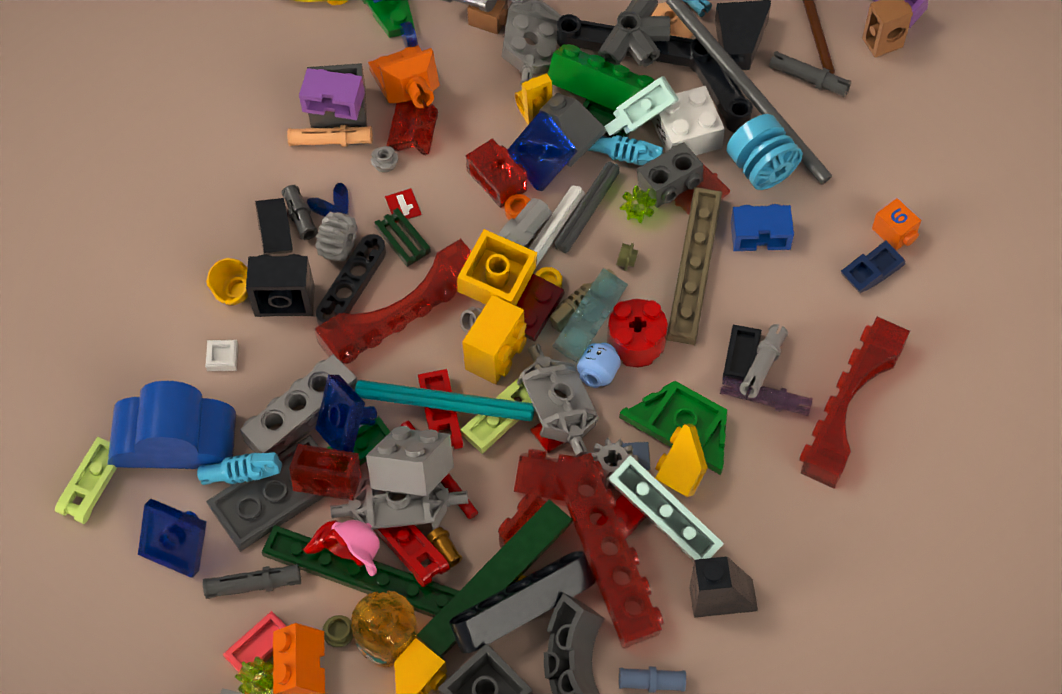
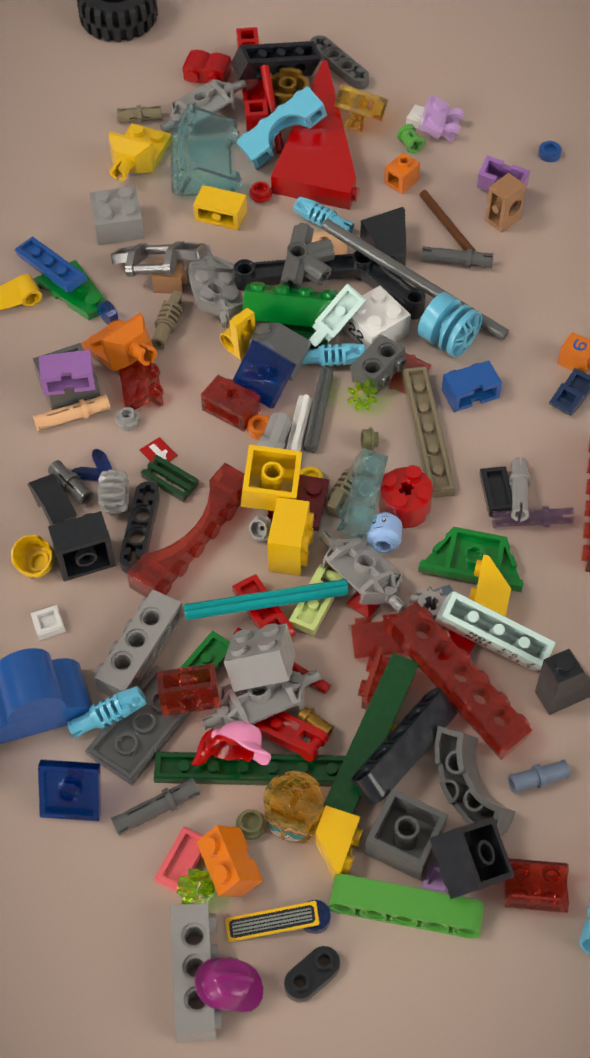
camera: 20 degrees left, 5 degrees down
clear blue tile [315,374,377,458] -> none
none -> dark tan hinge [151,290,184,350]

